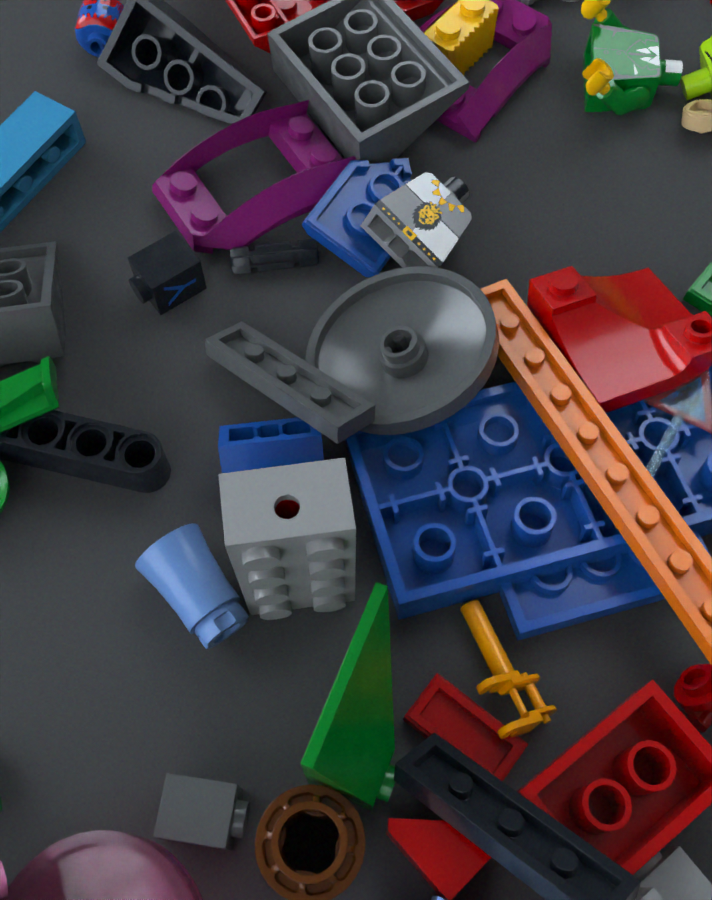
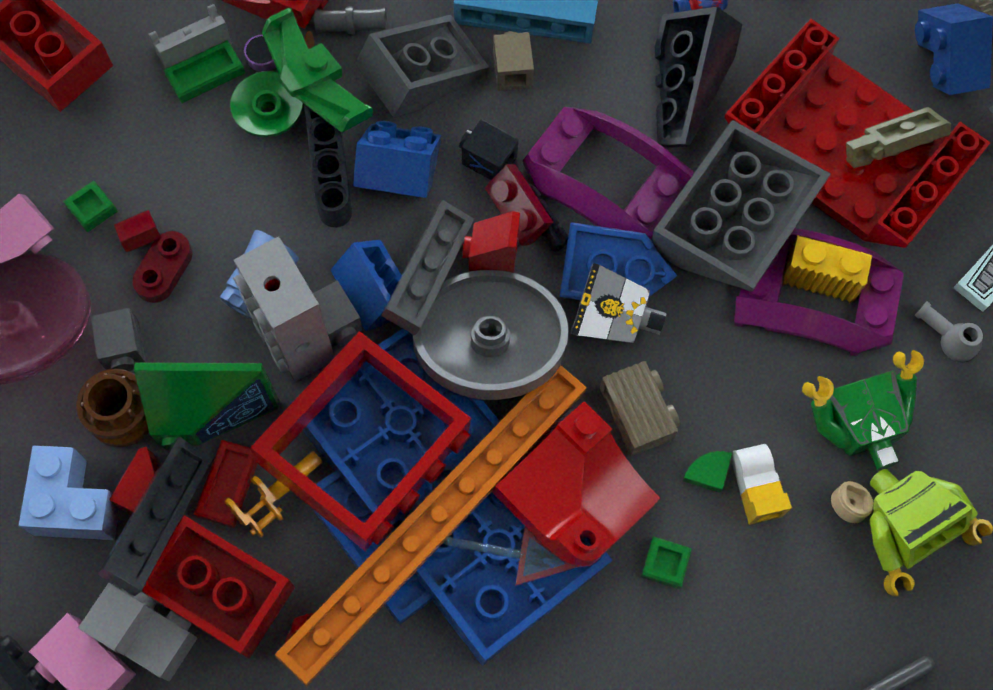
camera: 65 degrees right, 5 degrees up
none -> dark red tile [114,210,161,252]
none -> dark red plate [133,231,193,303]
none -> red window [250,331,472,551]
none -> blue slope [353,121,442,198]
none -> red slope [462,211,520,273]
none -> dark red plate [485,164,553,246]
none -> dark tan brick [493,31,534,91]
none -> dark tan brick [600,361,680,456]
none -> green tile [682,451,732,493]
none -> leg [732,444,792,525]

